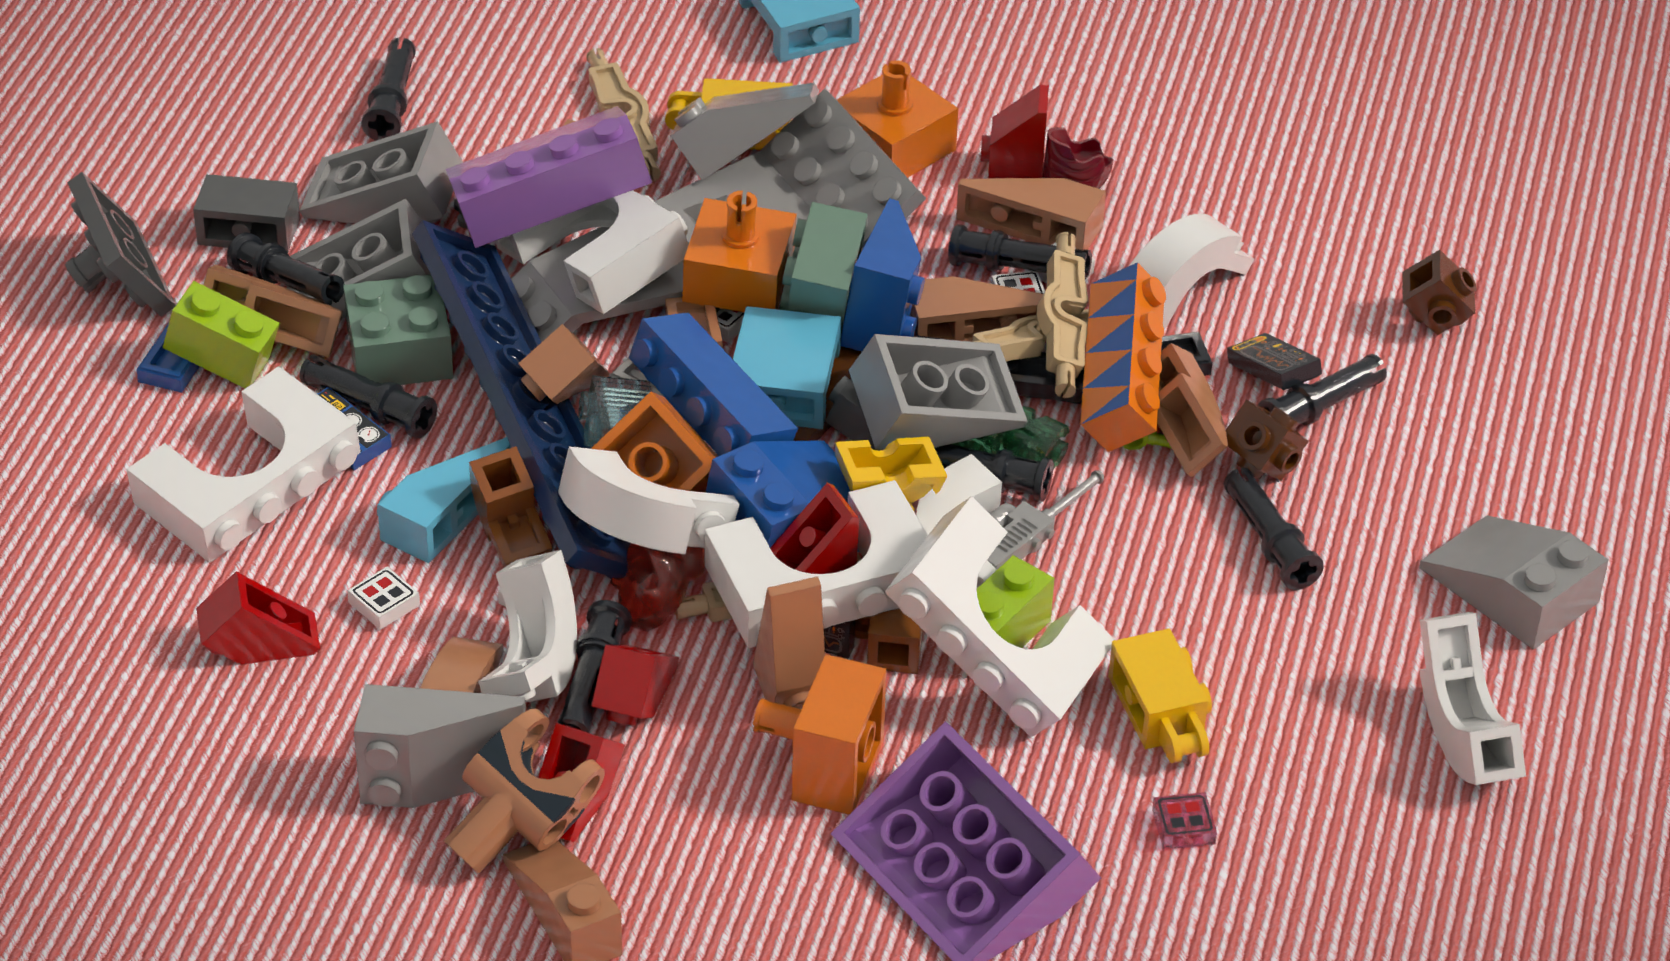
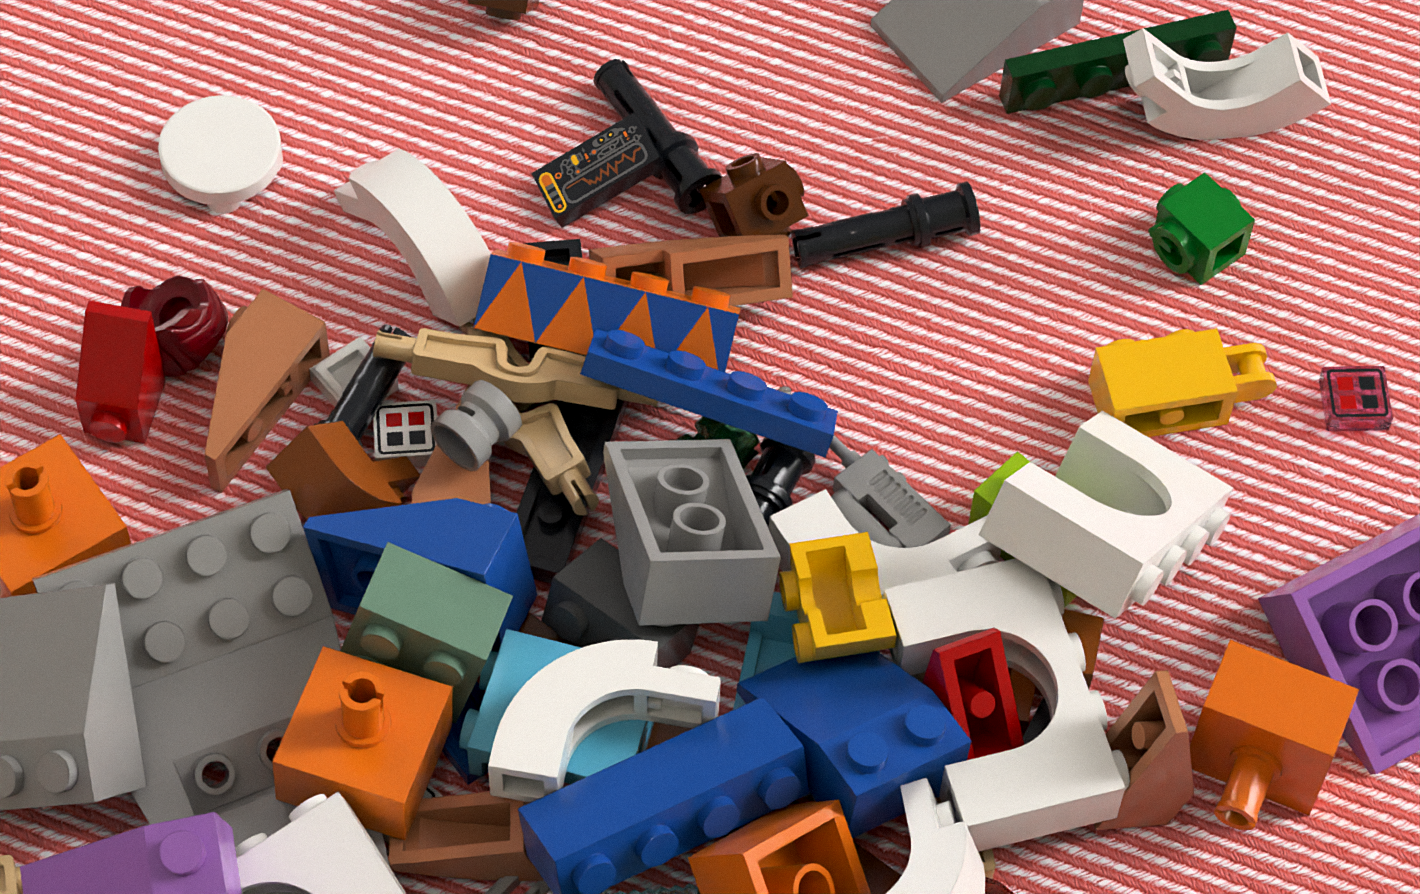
camera: 85 degrees left, 15 degrees up
none -> white tile [158,95,283,214]
none -> dark orange brick [266,421,420,520]
none -> light grey wheel [430,380,522,471]
none -> white arch [488,640,721,802]
none -> blue plate [580,329,838,458]
none -> dark green plate [999,10,1237,114]
none -> green brick [1148,172,1255,285]

